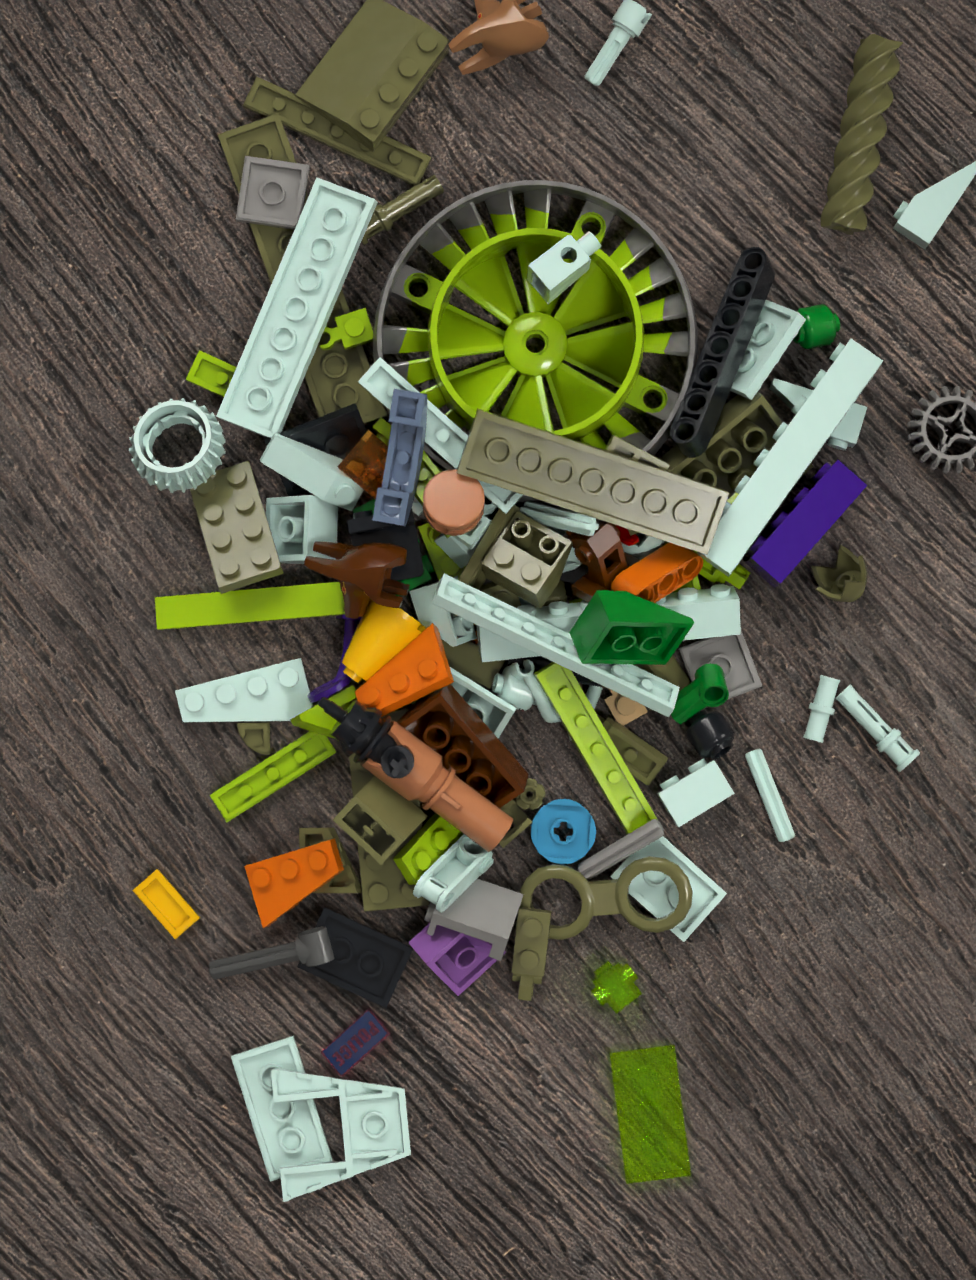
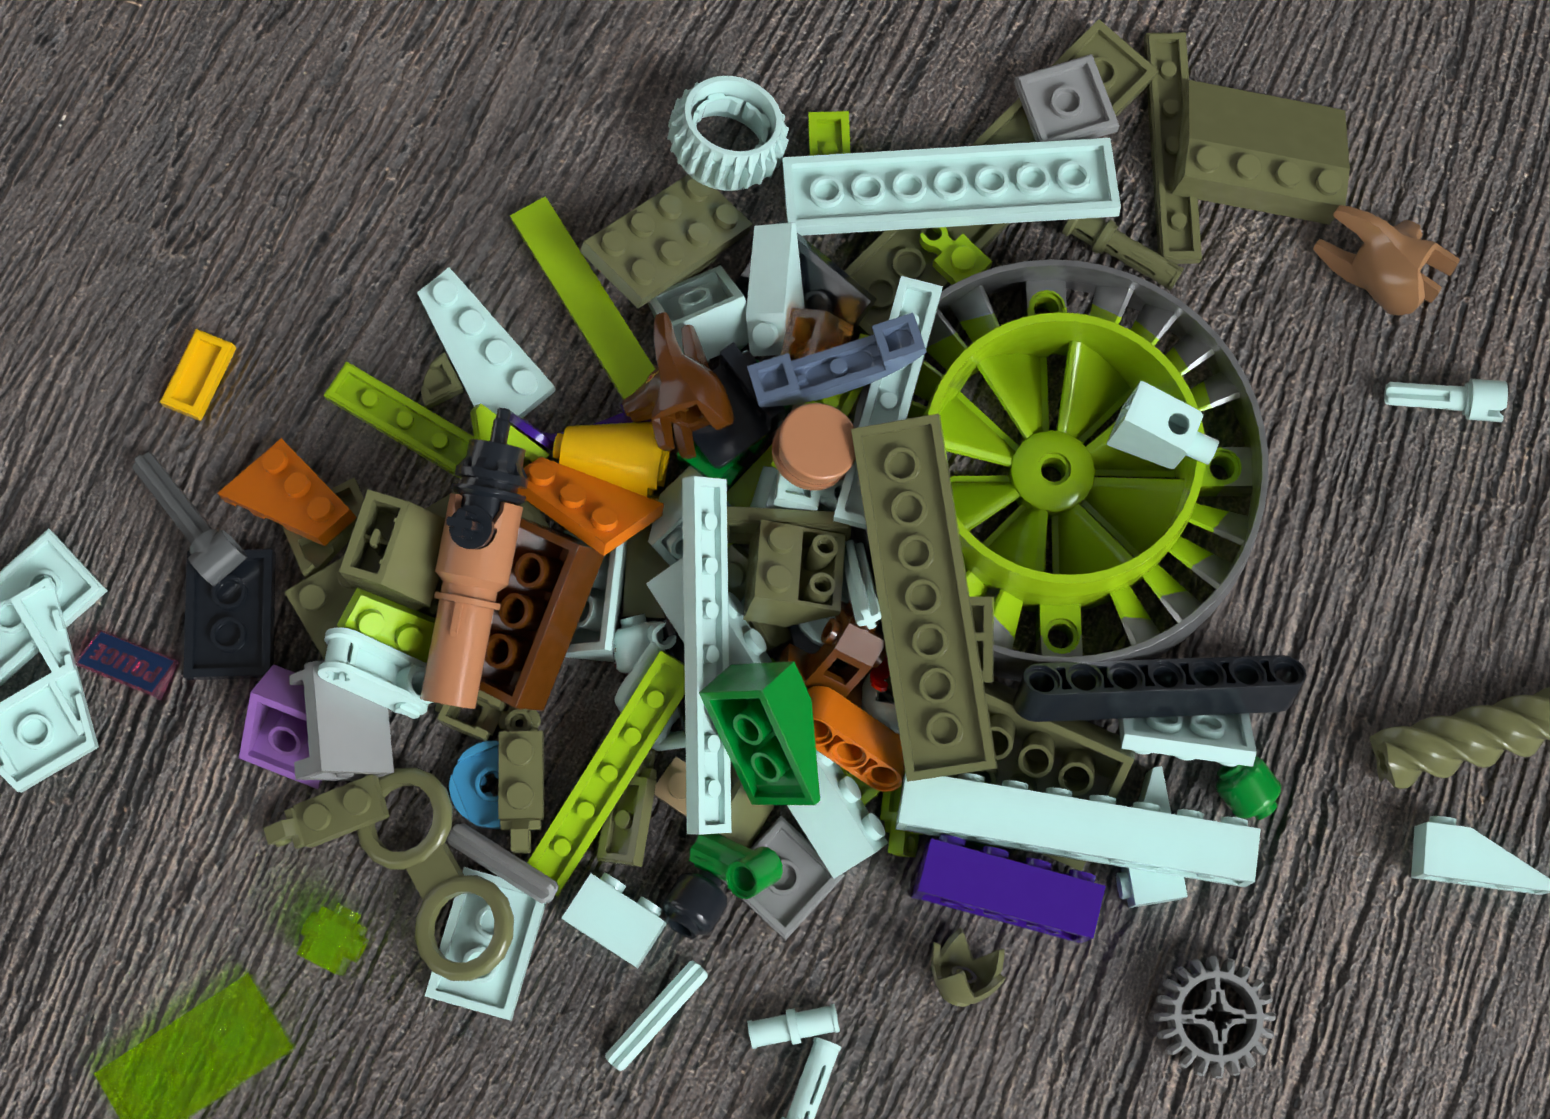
camera: 60 degrees right, 10 degrees down
none -> olive hinge [498,731,544,853]

